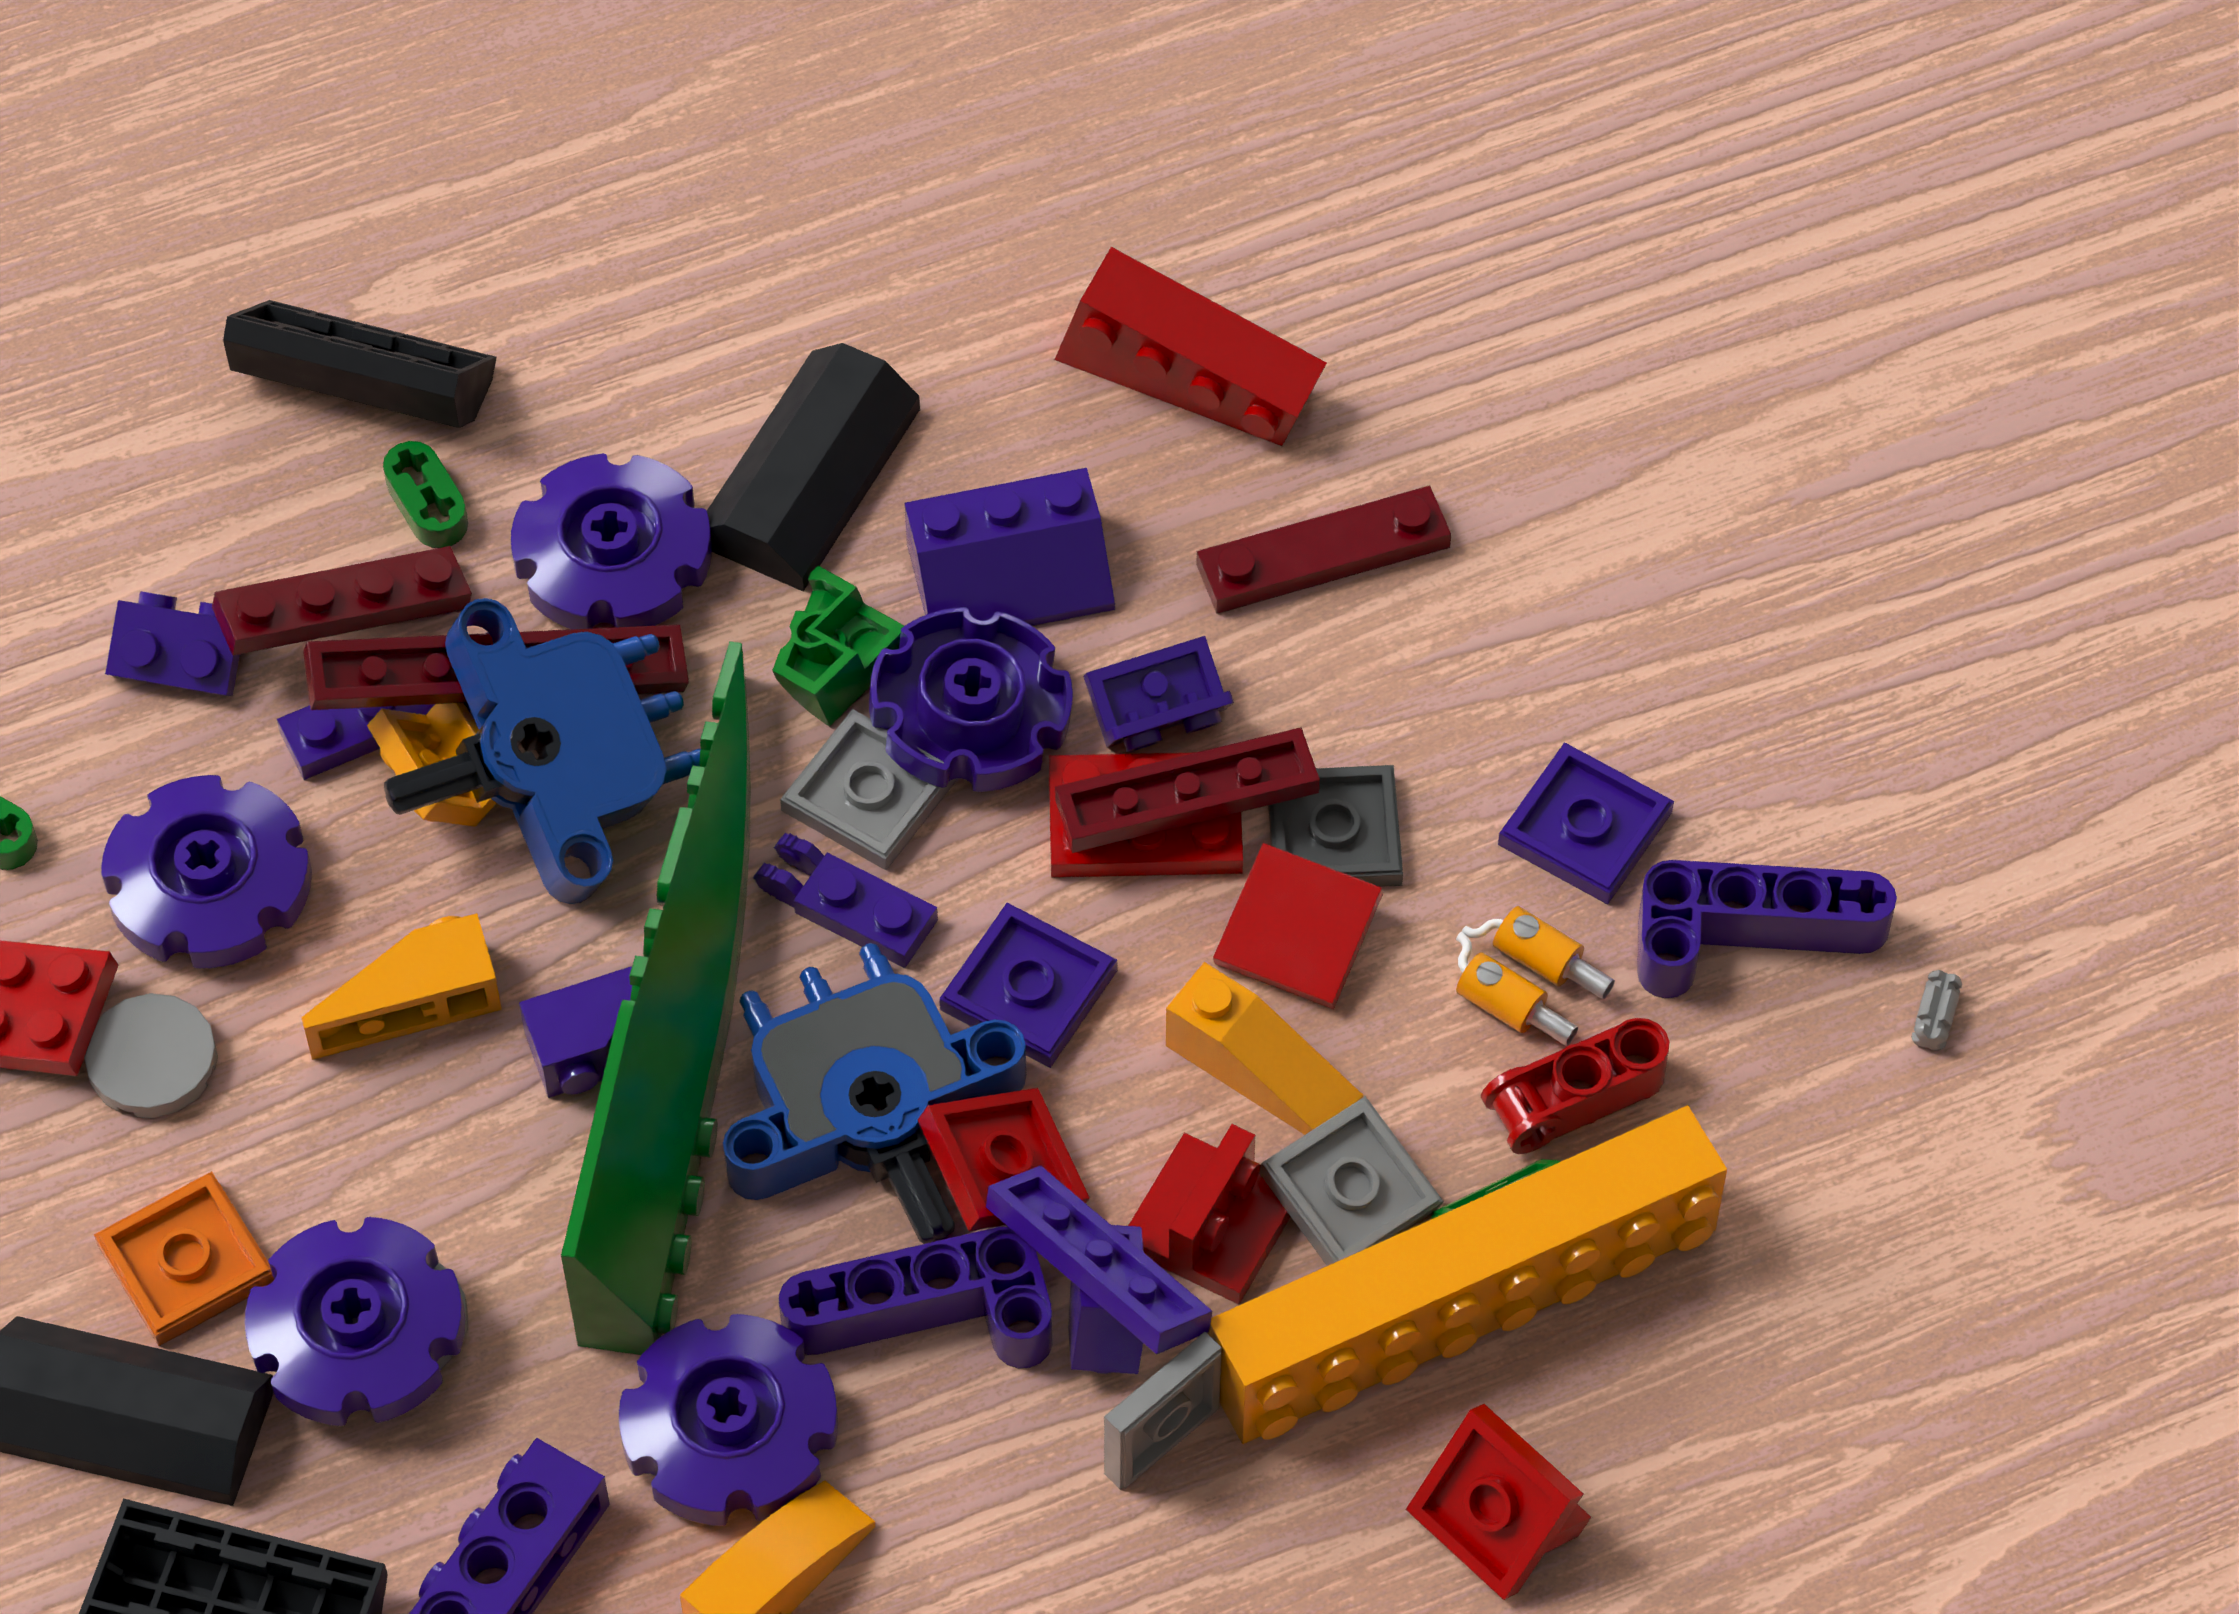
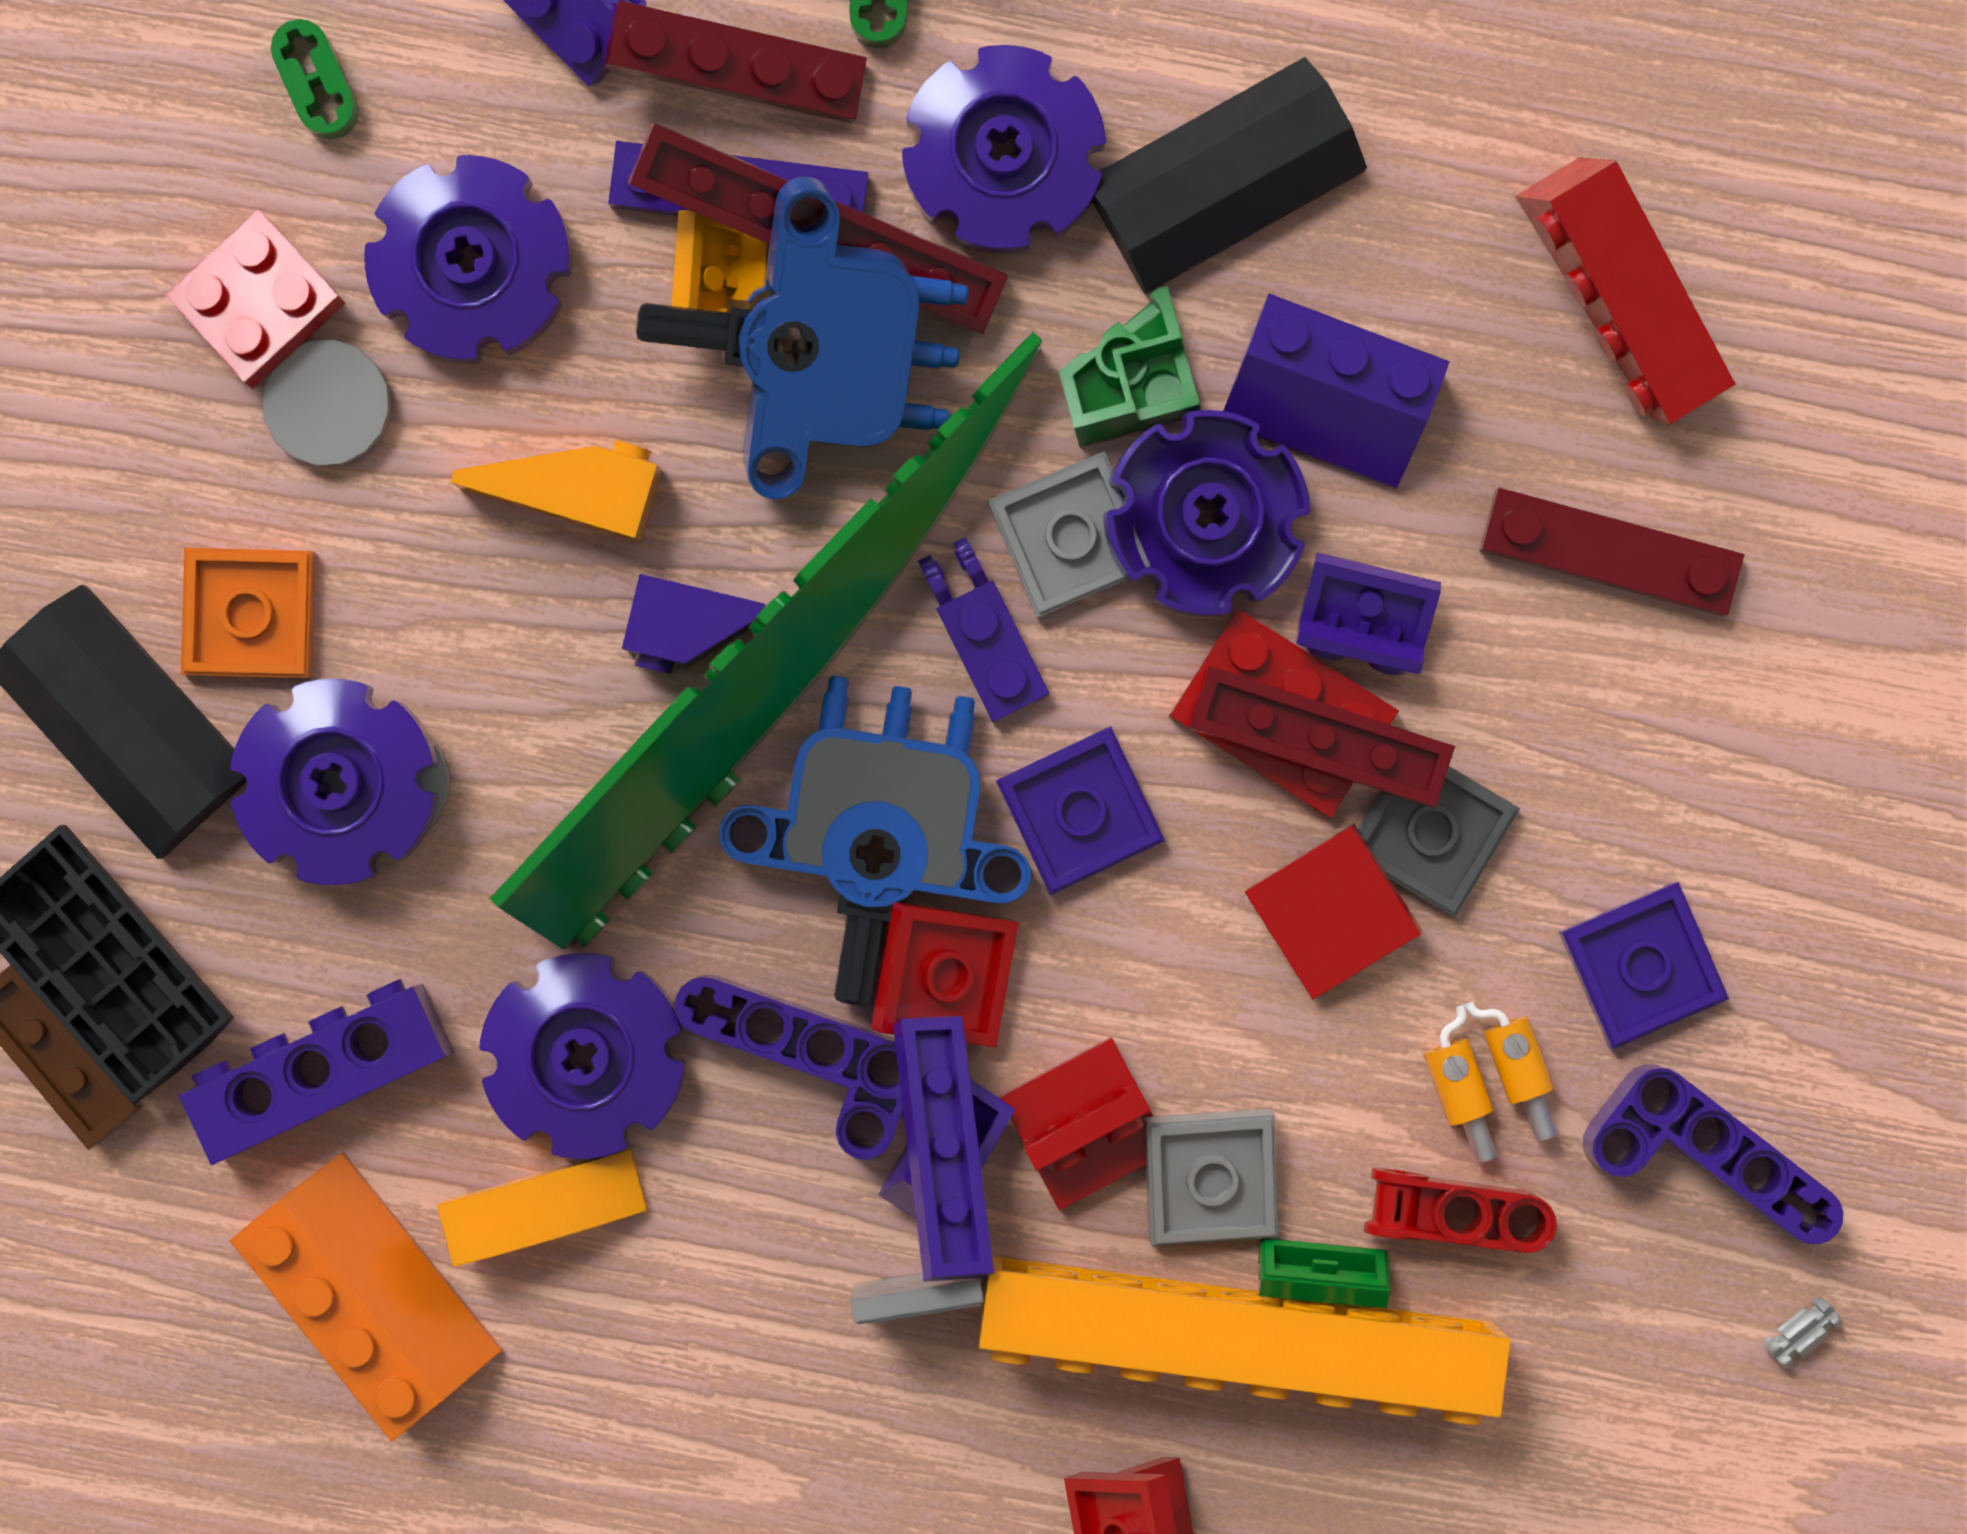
camera: 30 degrees right, 30 degrees up
light orange slope [1165,962,1363,1135] -> none

